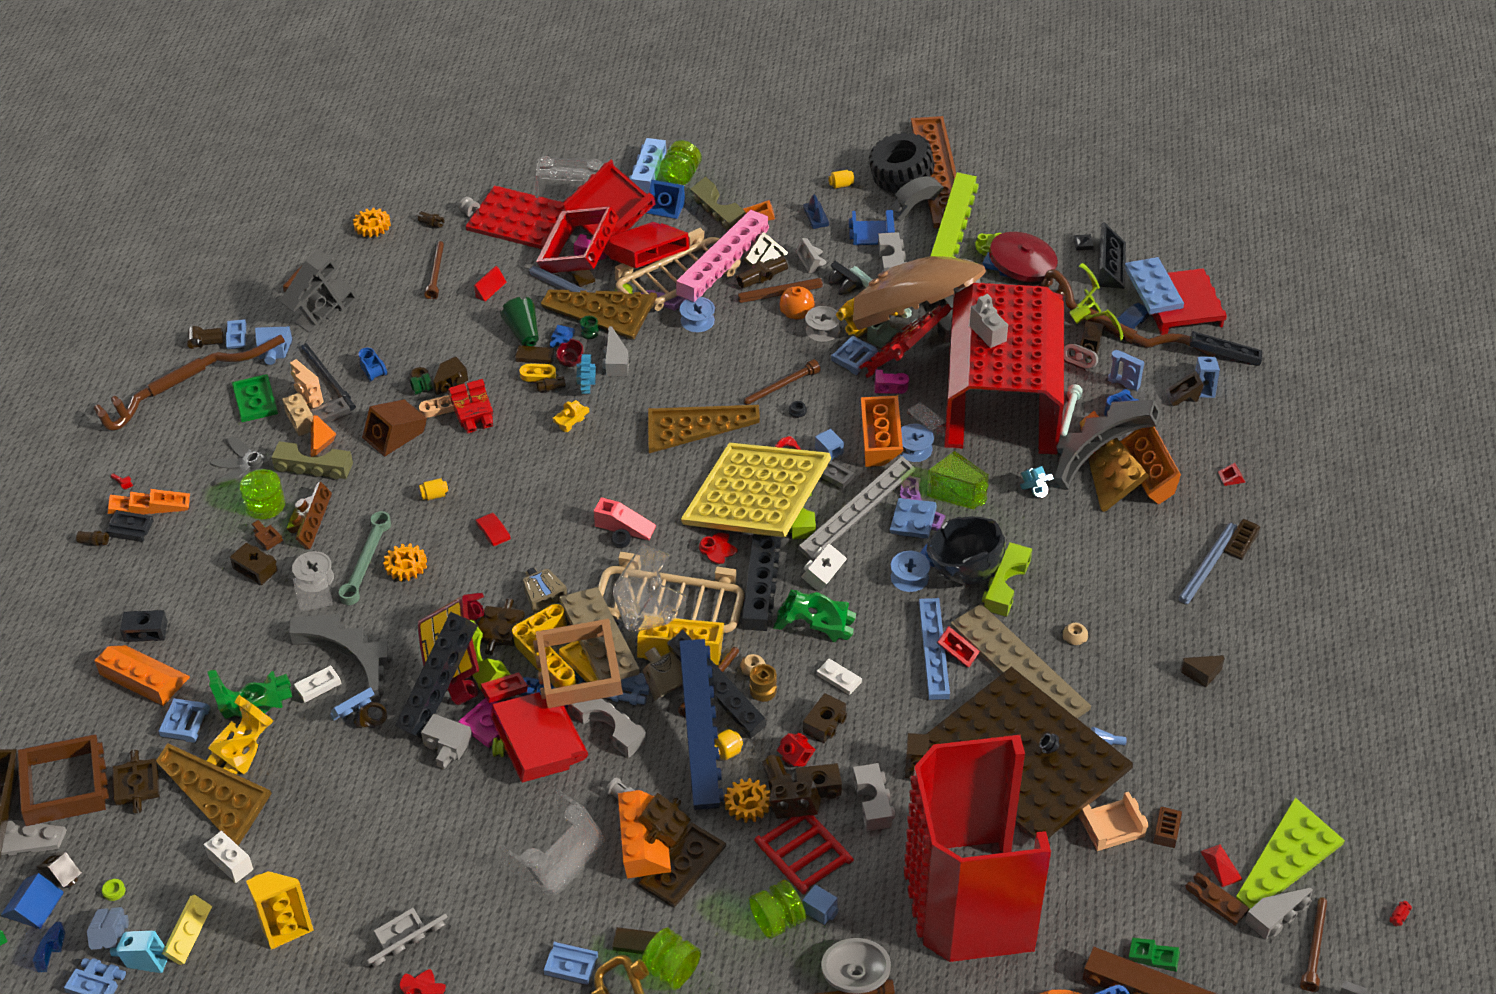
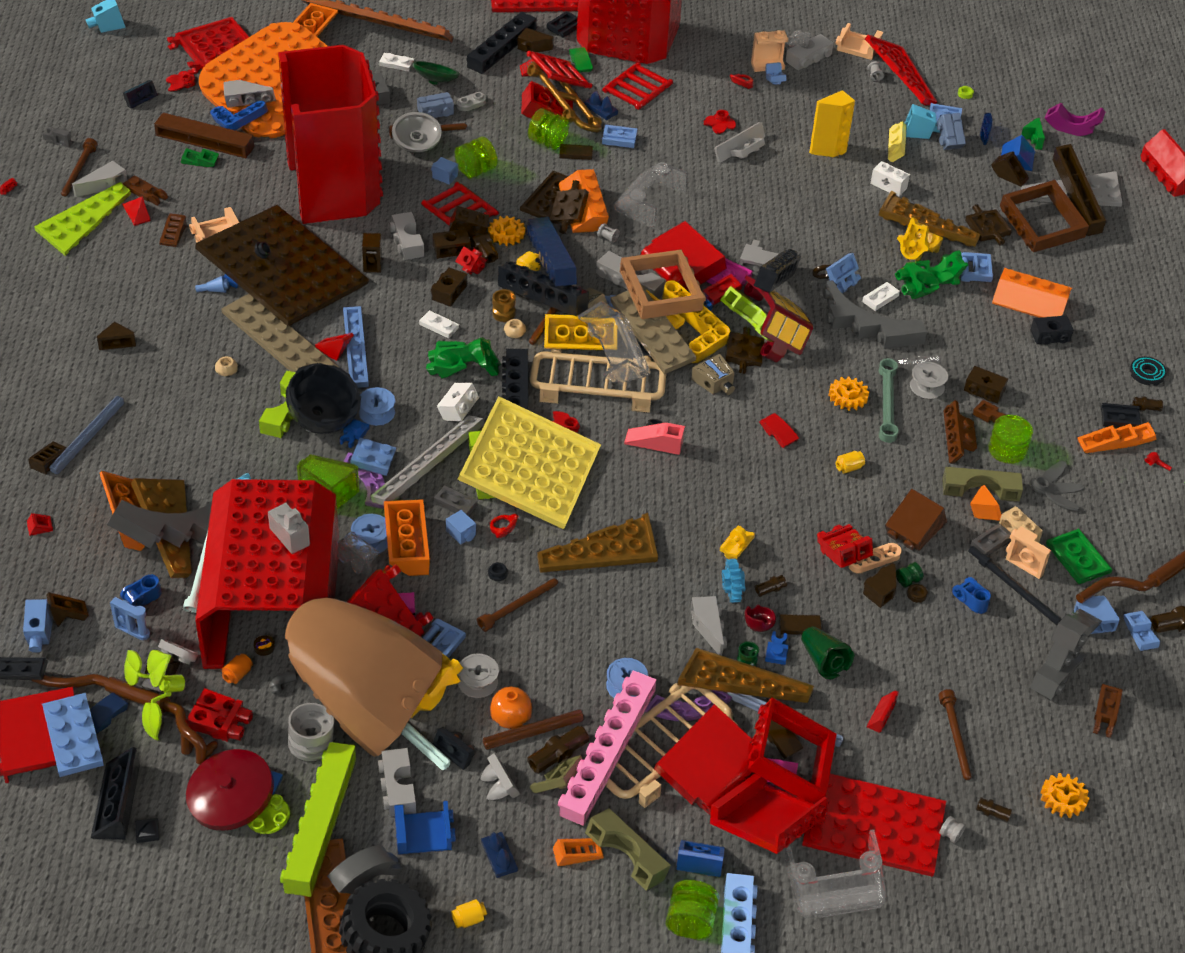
camera: 170 degrees right, 0 degrees up
lime tile [102,879,125,901] -> none
yellow plate [519,364,556,382] -> none
none -> black tile [1130,356,1167,385]

